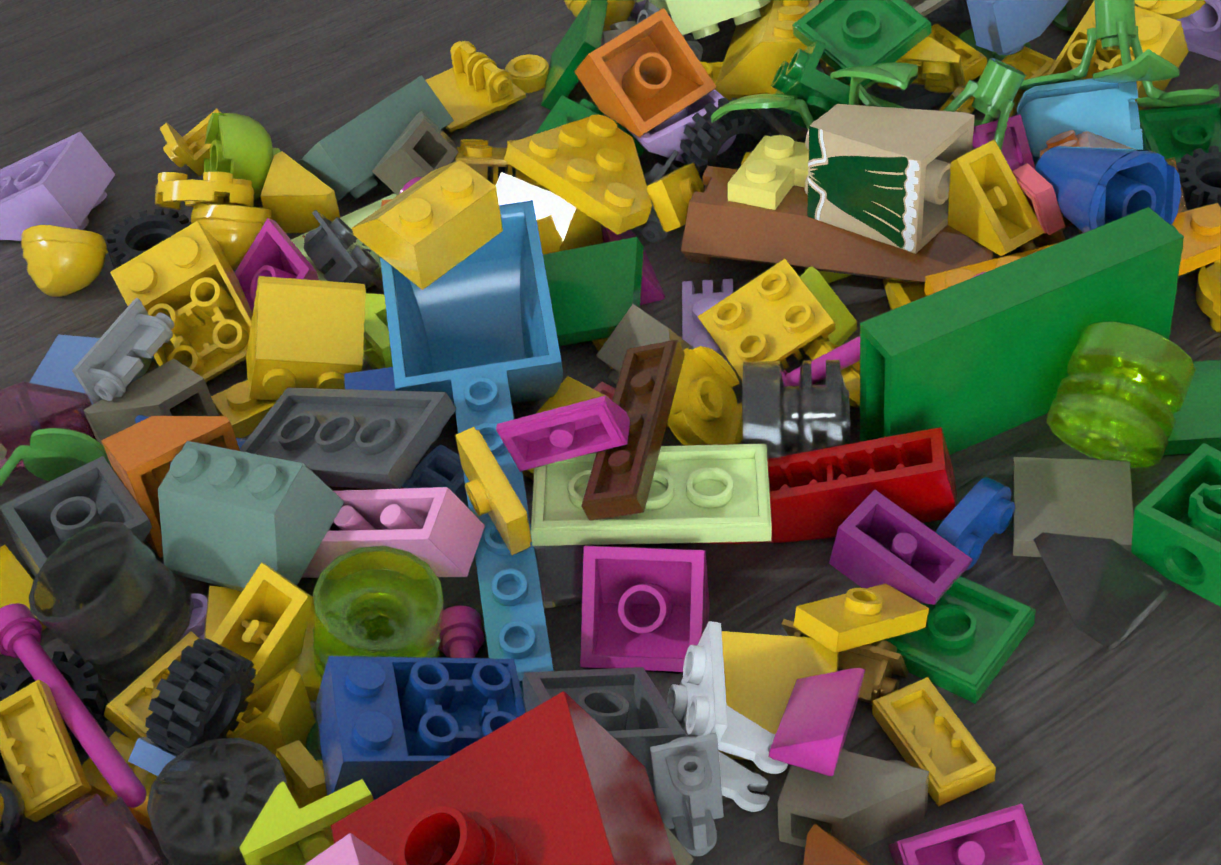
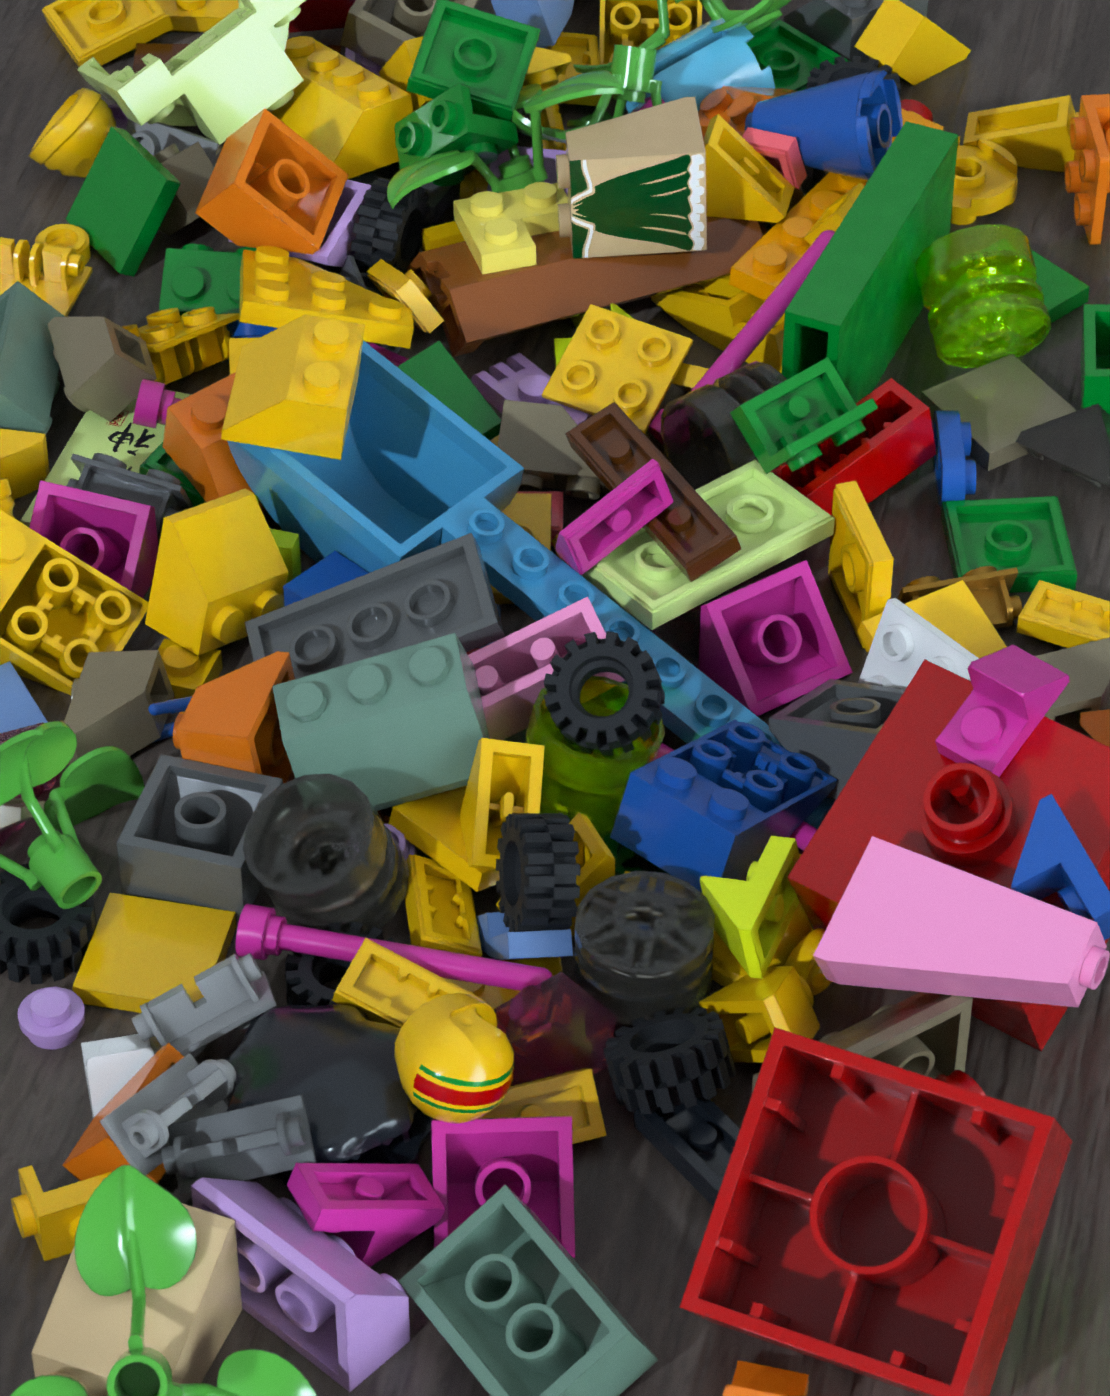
camera: 45 degrees left, 0 degrees up
light grey hinge [72,298,175,404] -> none
yellow plate [455,427,532,555] -> none
dark pink slope [768,668,866,776] -> none
yellow plate [793,583,929,653] -> none
magenta slope [829,489,972,605] -> none
none -> black tyre [544,631,665,756]
none -> green bracket [730,357,878,474]
none -> yellow tile [828,481,894,652]
none -> dark pink slope [935,645,1070,777]

